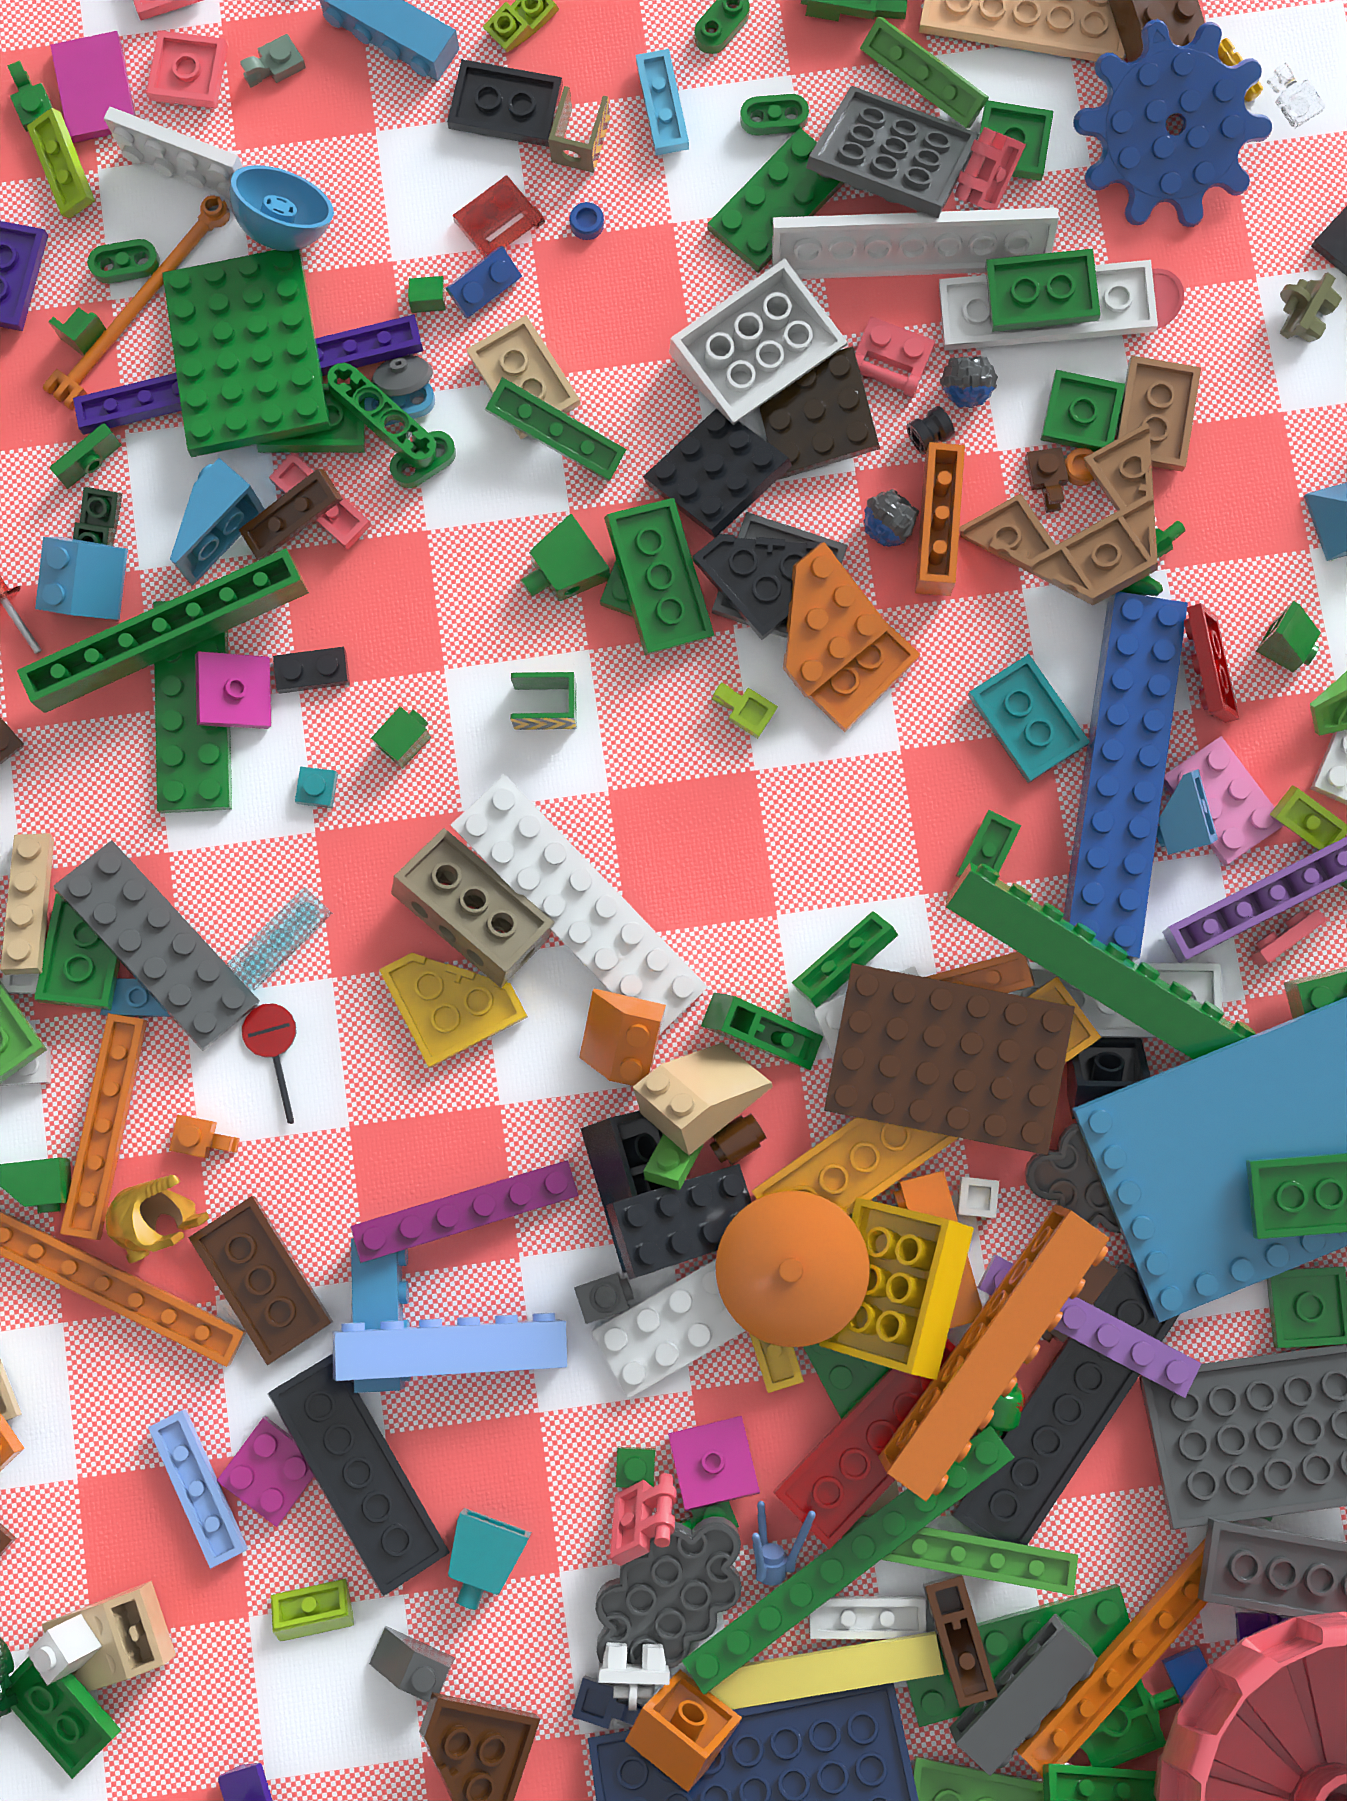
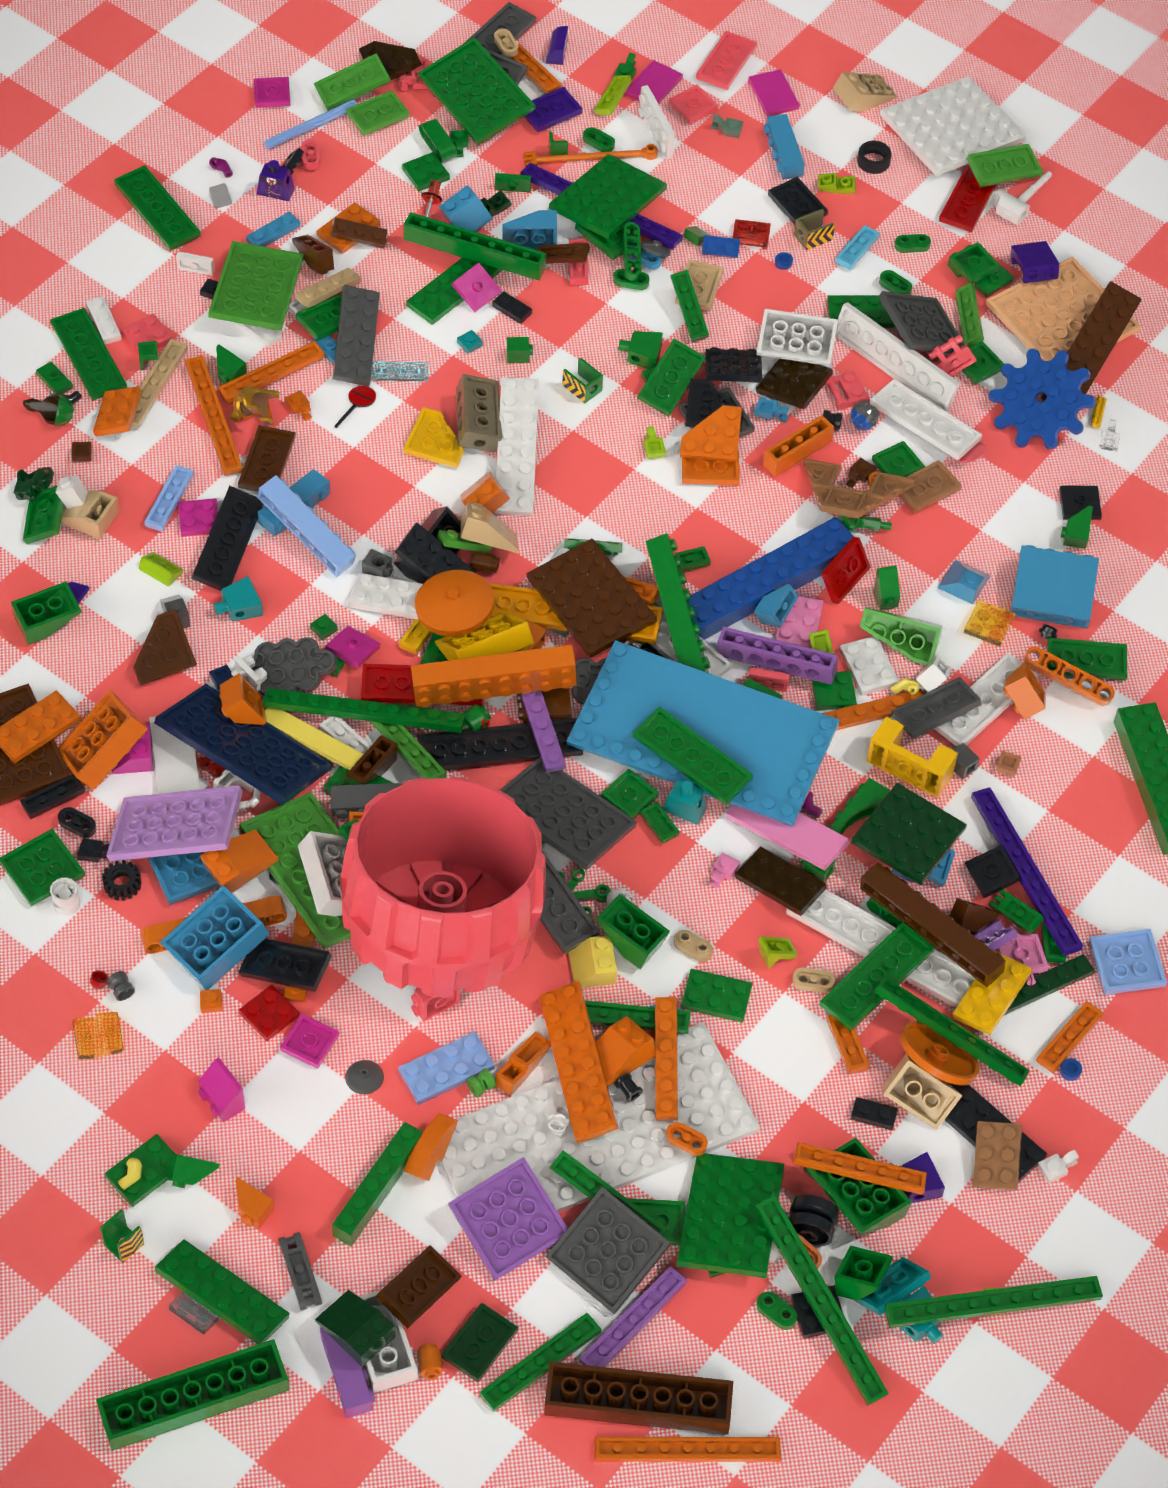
camera: 40 degrees right, 25 degrees down
dark azure piece [229,165,334,251] -> none
magenta plate [350,1160,579,1263] -> none
coral plate [610,1473,676,1566] -> none
green slope [700,992,824,1070] -> none
medium blue plant [752,1501,816,1586] -> none
dark grey piece [863,489,919,547] -> none
teal plate [967,654,1090,783] -> none
green plate [985,248,1101,332] -> none
olive hips [1280,272,1342,343] -> none
none -> dark azure plate [754,397,789,423]

